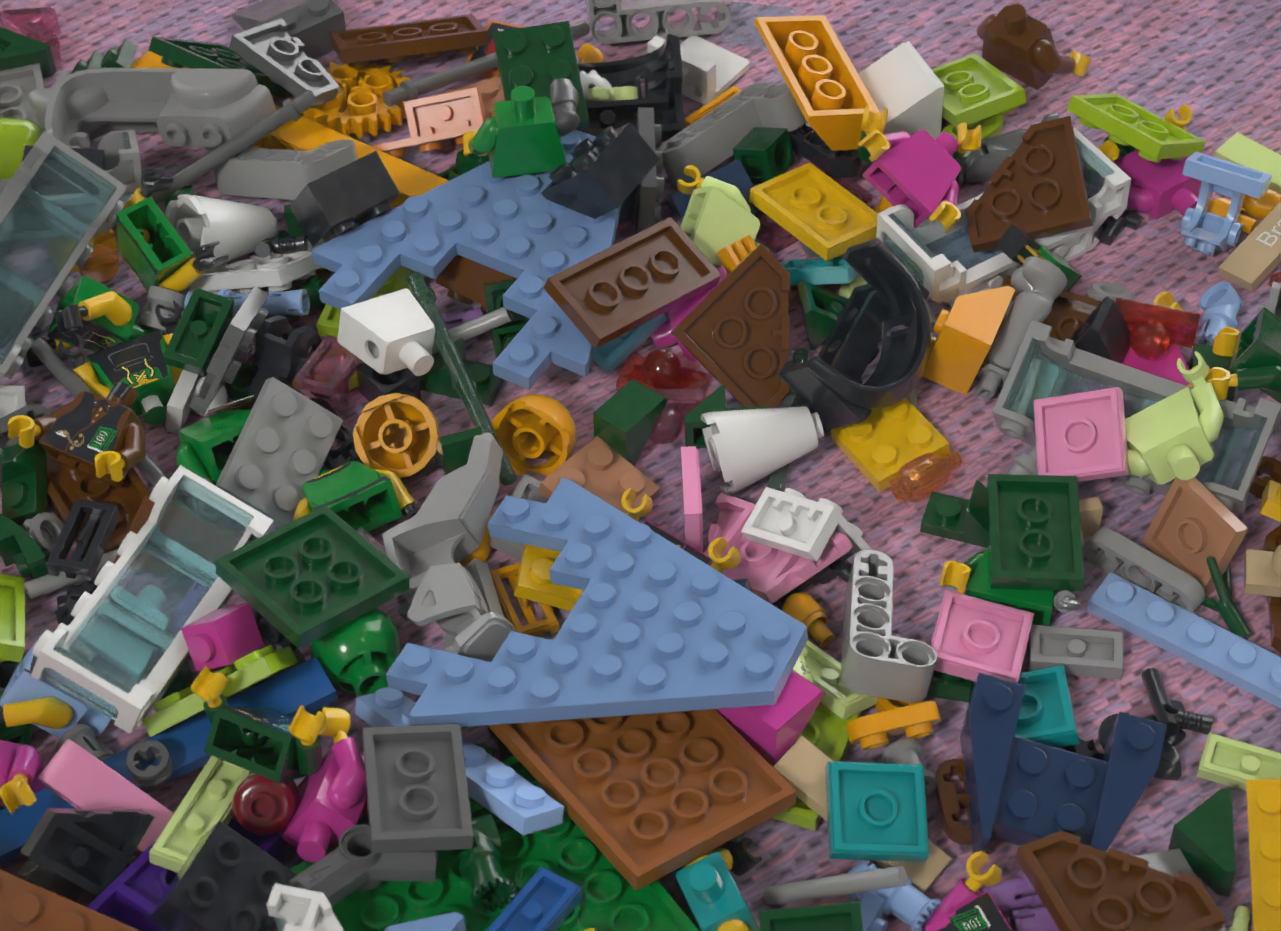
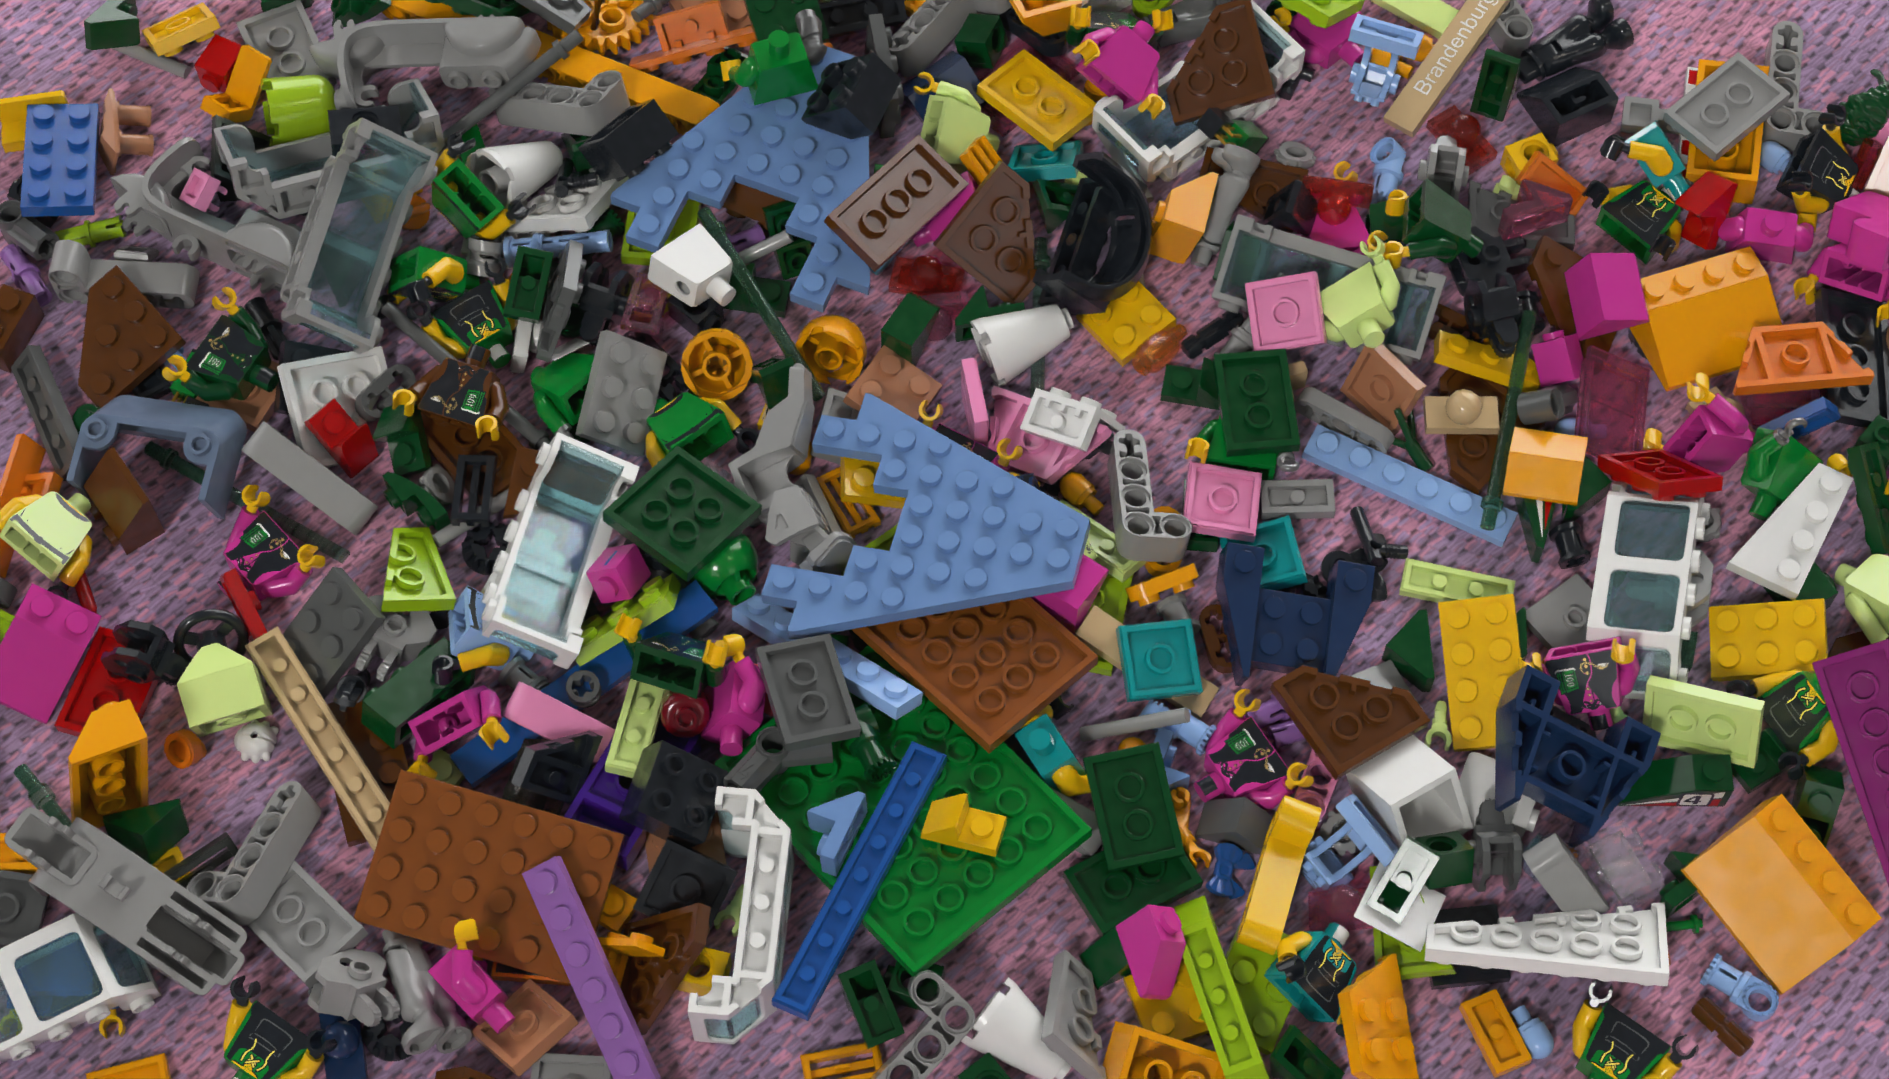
camera: 10 degrees left, 15 degrees up
none -> black axle [1181,311,1244,359]

